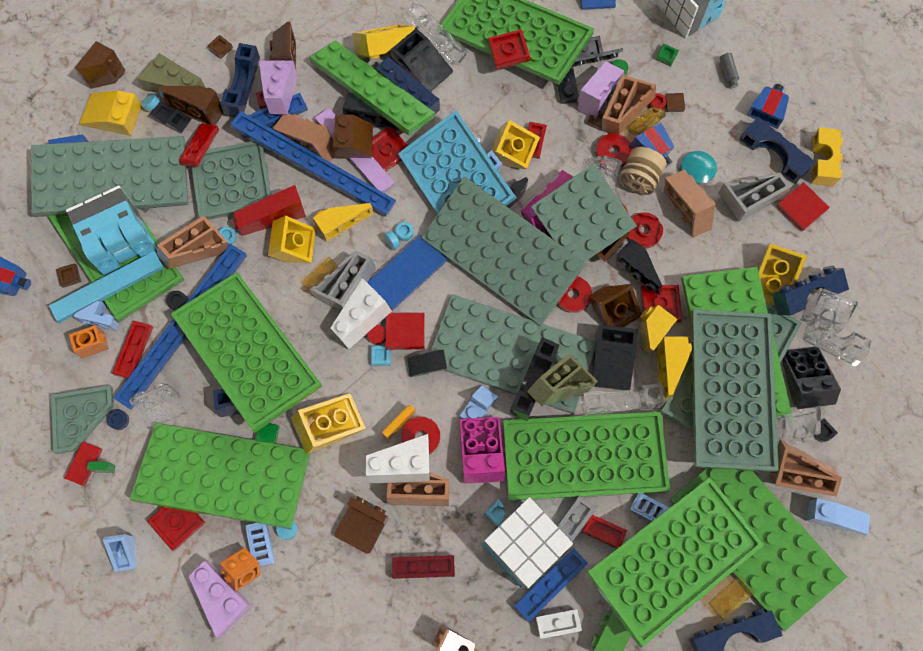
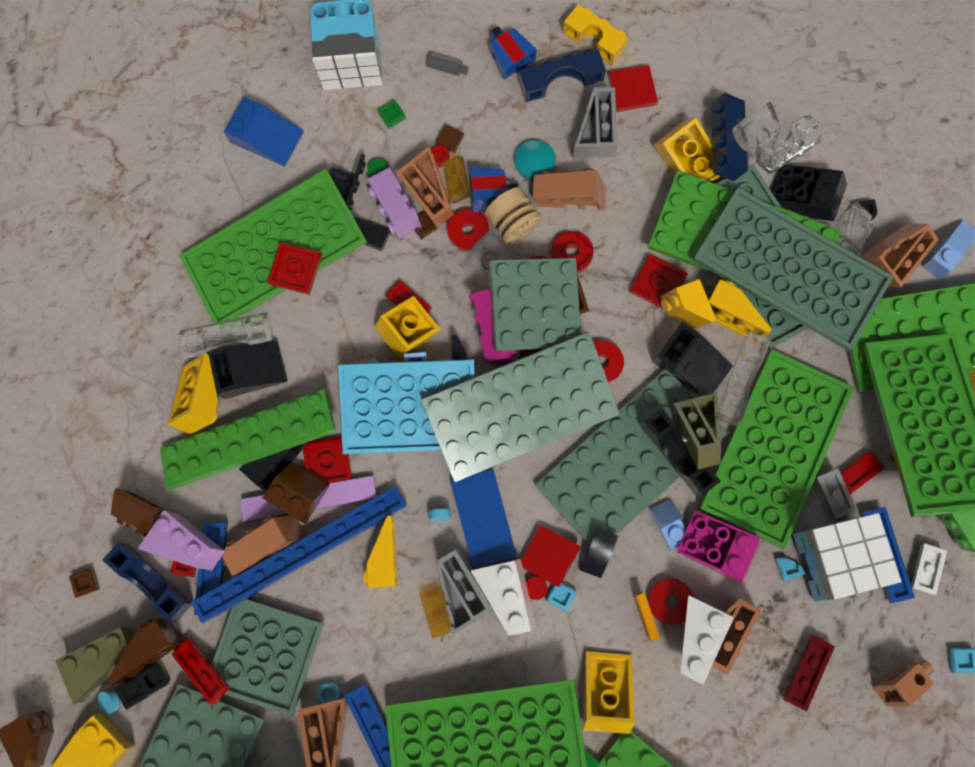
camera: 55 degrees left, 5 degrees up
red slope [232,185,306,236] -> none
yellow slope [268,216,316,263] -> none
reddish brown bracket [335,496,389,554] -> none
dark blue arch [376,57,440,114] -> none
medium azure tile [395,222,414,241] -> none
reddish brown slope [589,284,641,327] -> none
black slope [616,239,662,295] -> none
light blue slope [629,493,670,522] -> none

